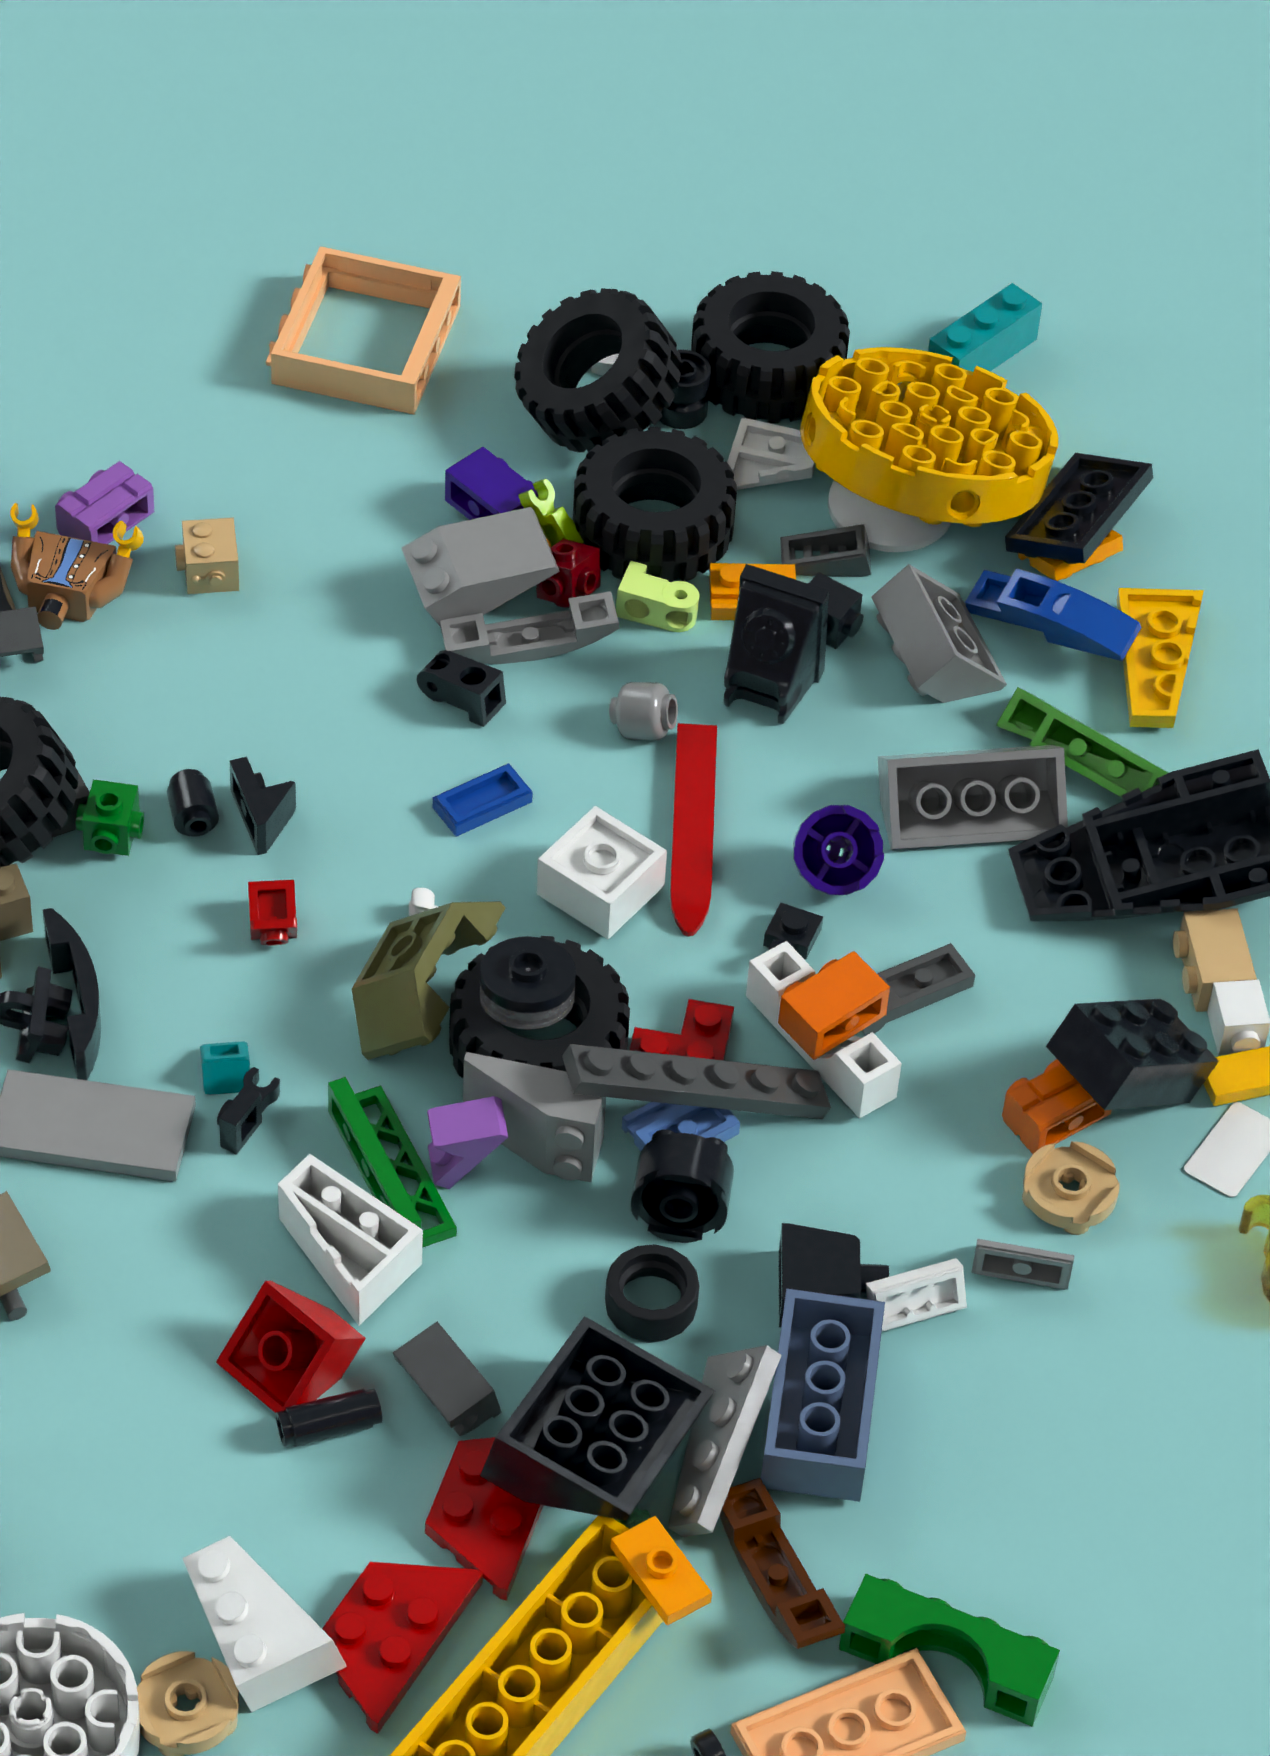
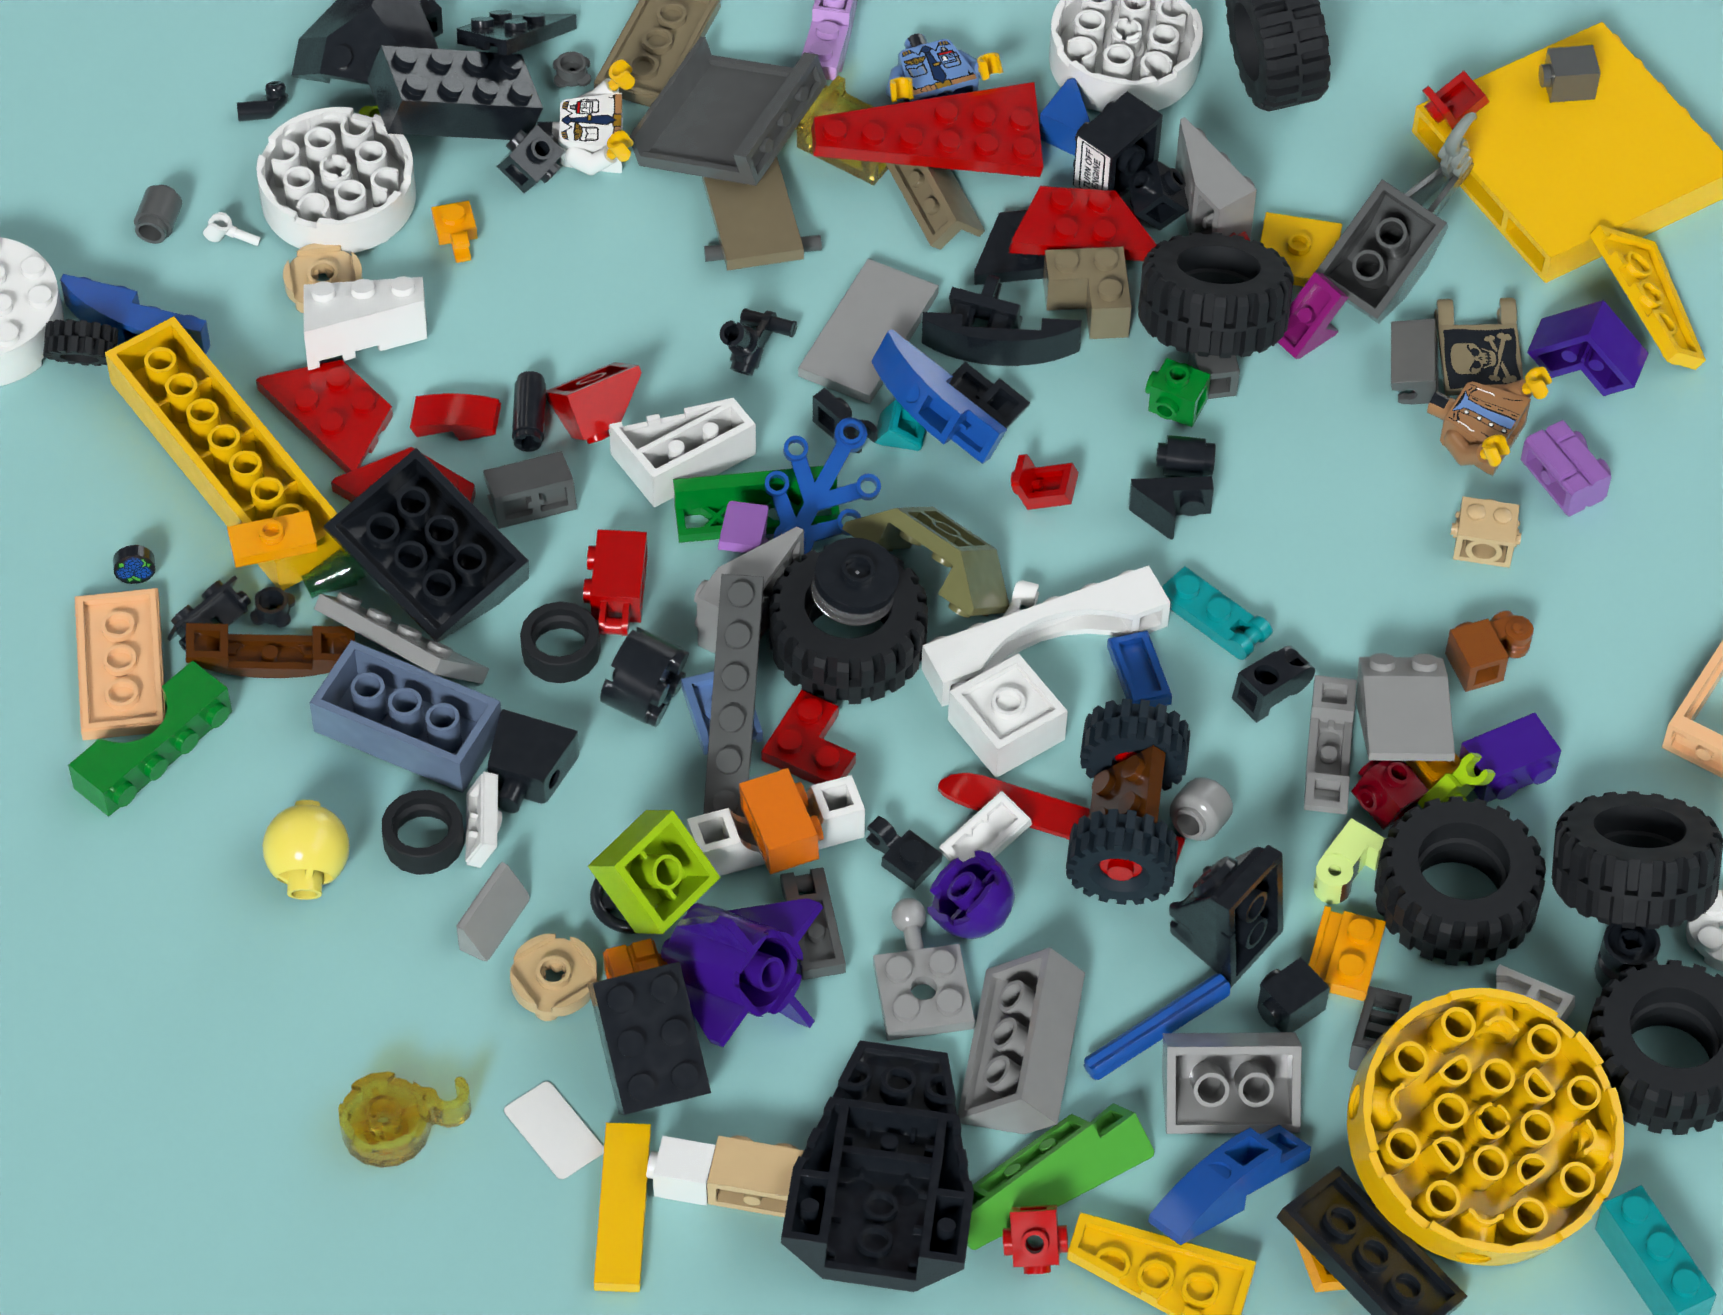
camera: 110 degrees right, 5 degrees up
none -> black hinge [167,576,251,652]
none -> black plate [250,587,296,628]
none -> light yellow brick [262,800,350,900]
none -> black tyre [382,790,464,875]
none -> red slope [410,393,501,441]
none -> light orange plate [431,200,478,263]
none -> red brick [583,529,648,636]
none -> lime piece [588,810,721,934]
none -> dark purple brick [661,898,823,1047]
none -> black pin [719,308,797,376]
none -> blue plant [764,417,881,554]
none -> blue slope [871,329,1007,464]
none -> light grey plate [873,898,975,1041]
none -> white arch [921,565,1171,707]
none -> white plate [939,791,1032,862]
none -> black slope [949,362,1030,429]
none -> red brick [1003,1205,1068,1274]
none -> black plate [1066,699,1190,905]
none -> blue axle [1084,973,1231,1080]
none -> teal plate [1162,566,1273,660]
none -> dark orange brick [1445,611,1534,692]

